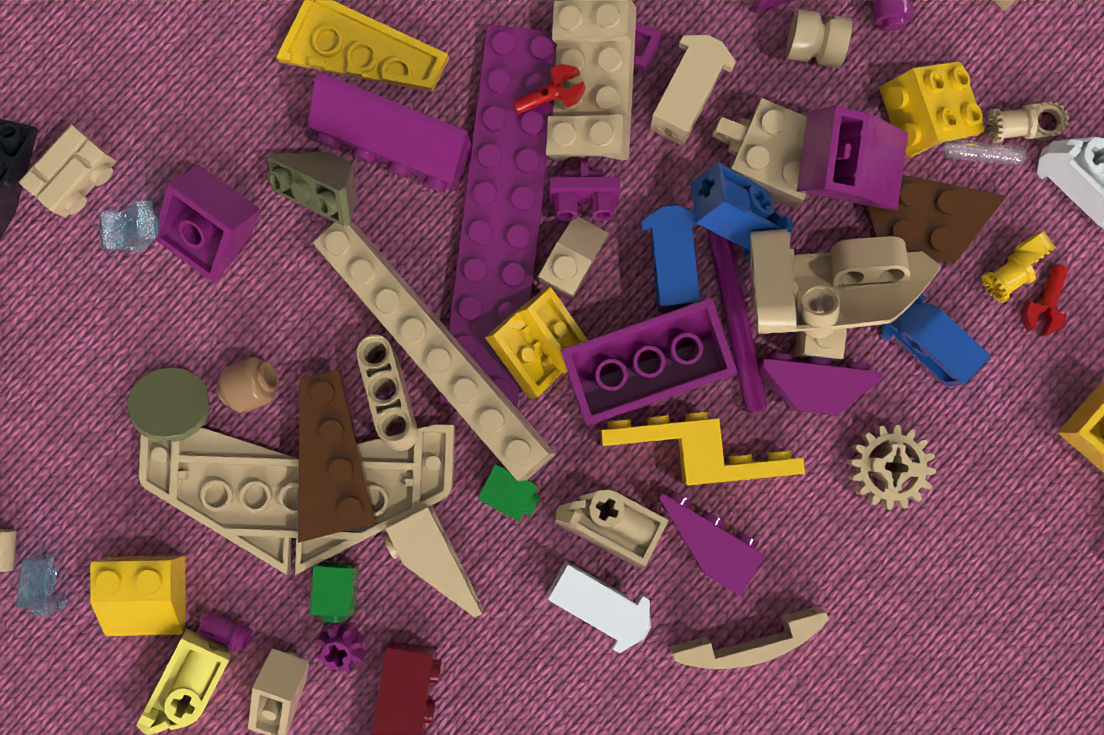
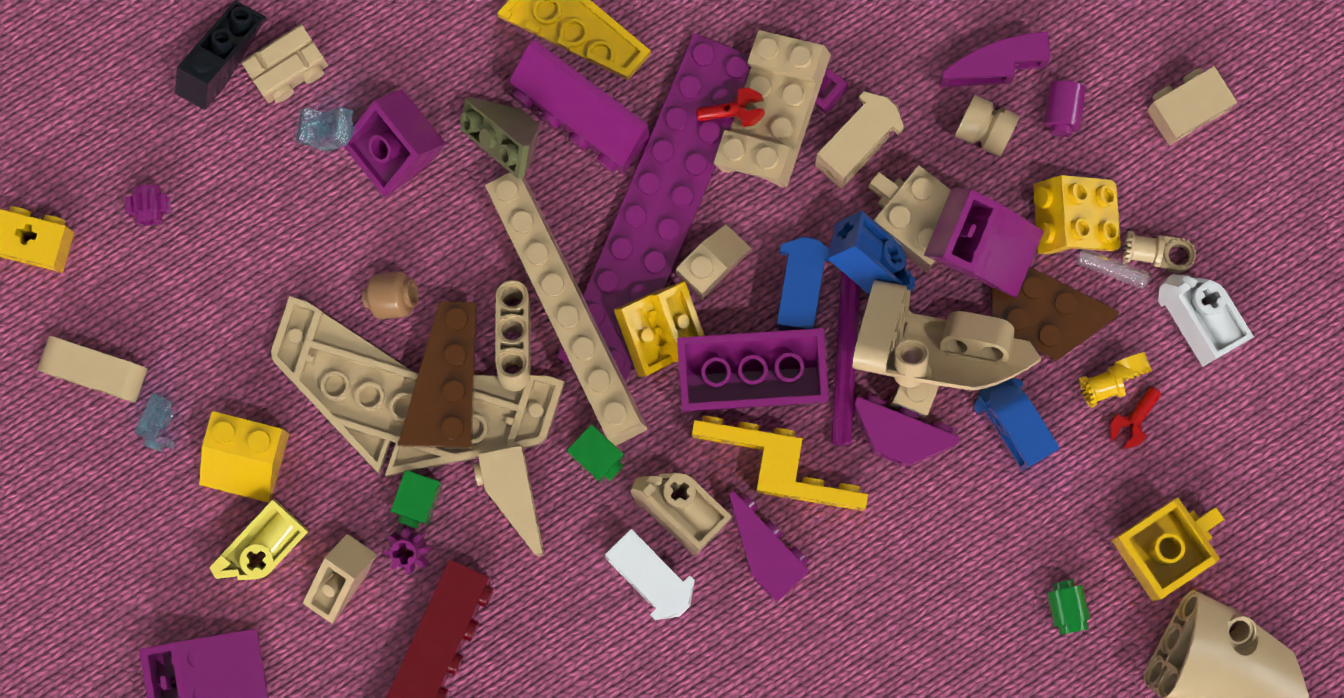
camera: 20 degrees right, 5 degrees down
olive tile [127,367,210,442] -> none
magenta pin [198,611,253,652] -> none
magenta hips [549,158,620,221] -> none
tan slope [669,606,829,669] -> none
tan gear [847,425,936,510] -> none
none -> green brick [1047,579,1091,635]

